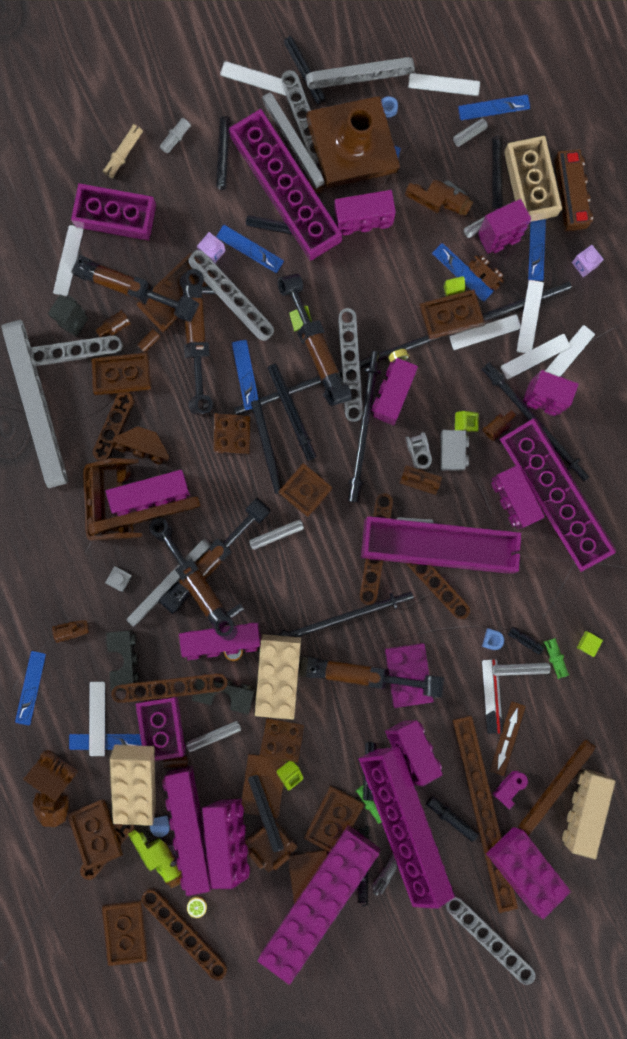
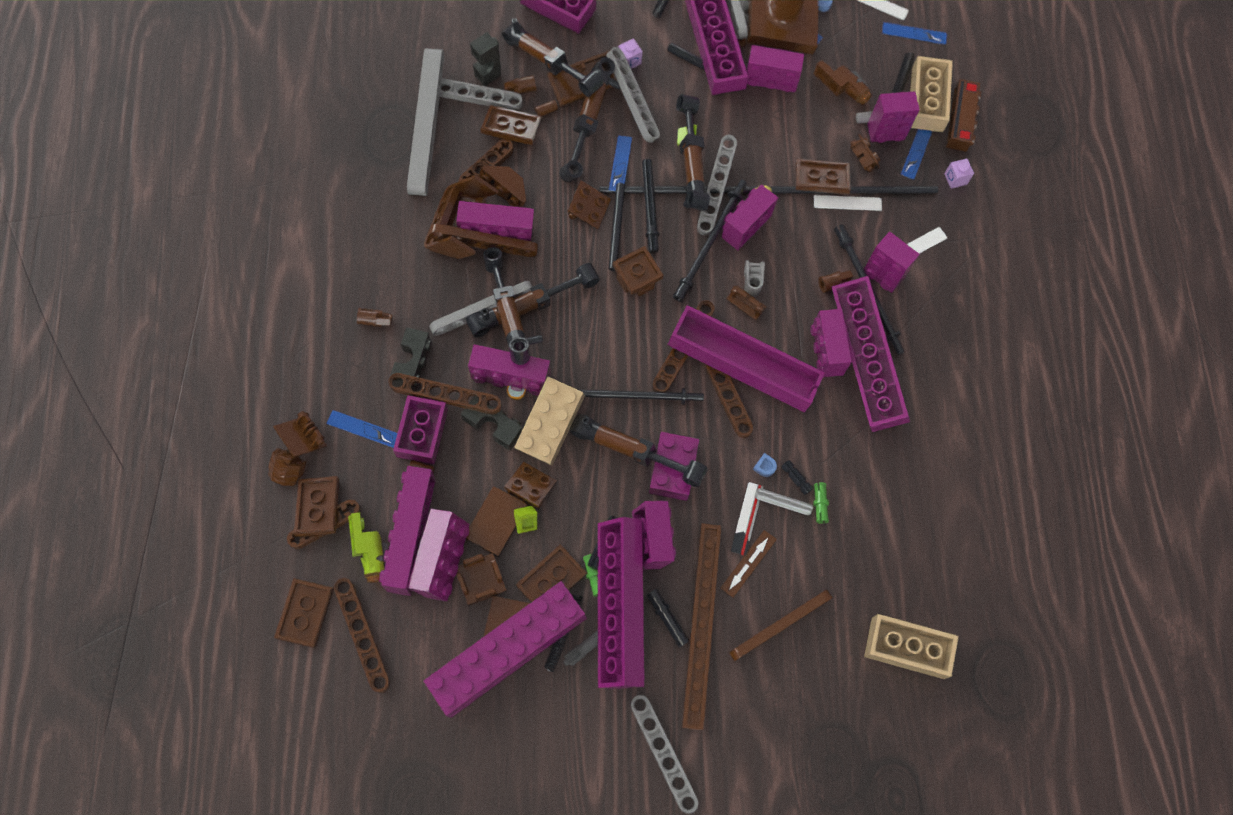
camera: 10 degrees right, 15 degrees down
blue sticker [15,651,46,726] -> none
white sticker [53,225,83,296] -> none
white sticker [89,682,105,756] -> none
light grey plate [105,566,132,592] -> none
tan brick [110,745,156,825] -> none
medium blue tile [149,814,170,837] -> none
light grey axle [186,721,241,752] -> none
tile [187,896,207,918] -> none
blue sticker [216,225,284,273] -> none
black axle [248,775,284,852] -> none
light grey axle [249,520,304,550] -> none
blue sticker [432,243,493,301] -> none
light grey hinge [440,430,469,471] -> none
lime slope [444,276,465,297] -> none
light grey axle [453,119,488,146] -> none
lime slope [455,411,479,432] -> none
magenta brick [486,827,571,919] -> none
magenta leg [492,771,528,810] -> none
white sticker [501,334,570,379] -> none
white sticker [517,280,544,353] -> none
tan brick [562,768,615,859] -> none
lime slope [577,631,603,657] -> none

